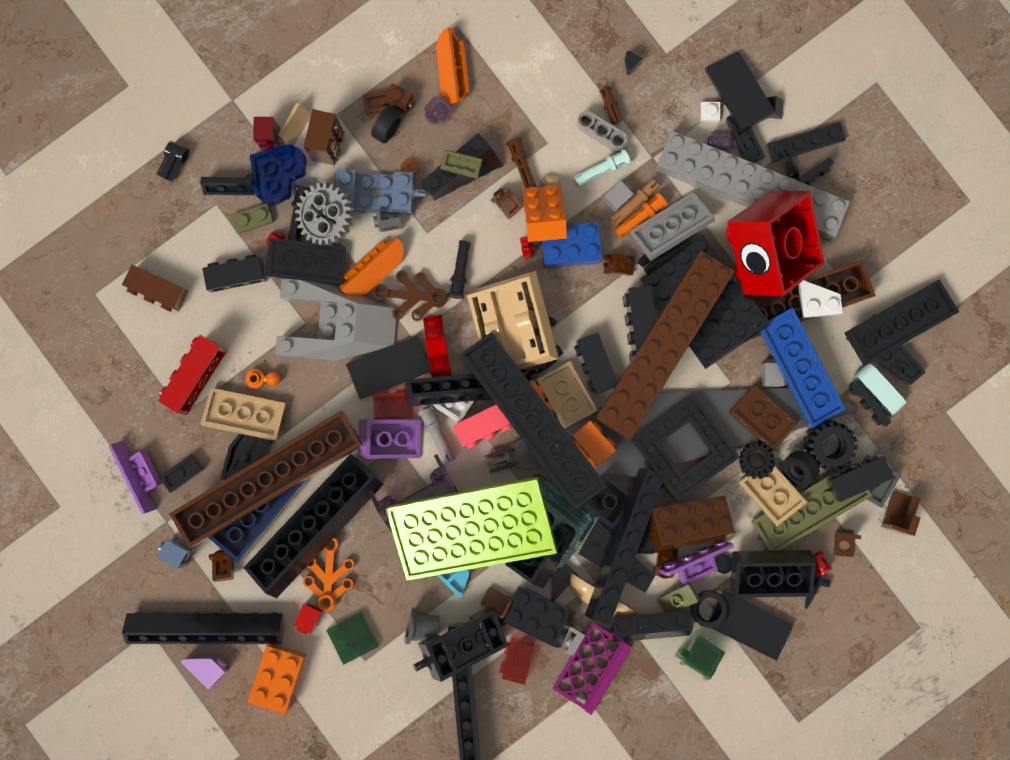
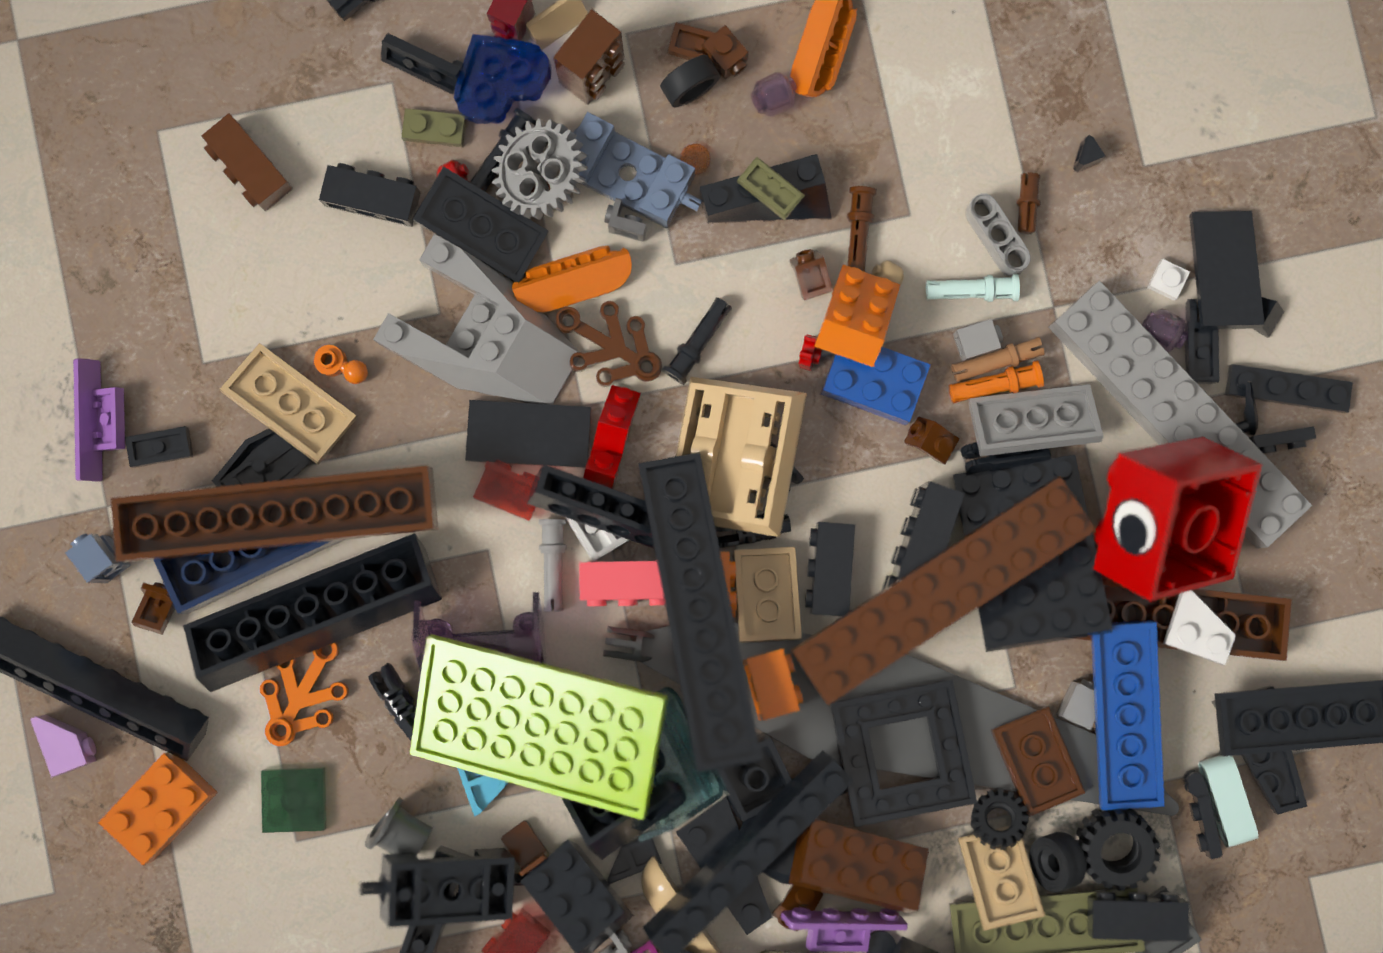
camera: 20 degrees right, 0 degrees up
red brick [158,335,228,415] -> none
red brick [293,602,323,634] -> none
medium lavender slope [358,419,421,459] -> none
none -> black hinge [368,663,417,741]

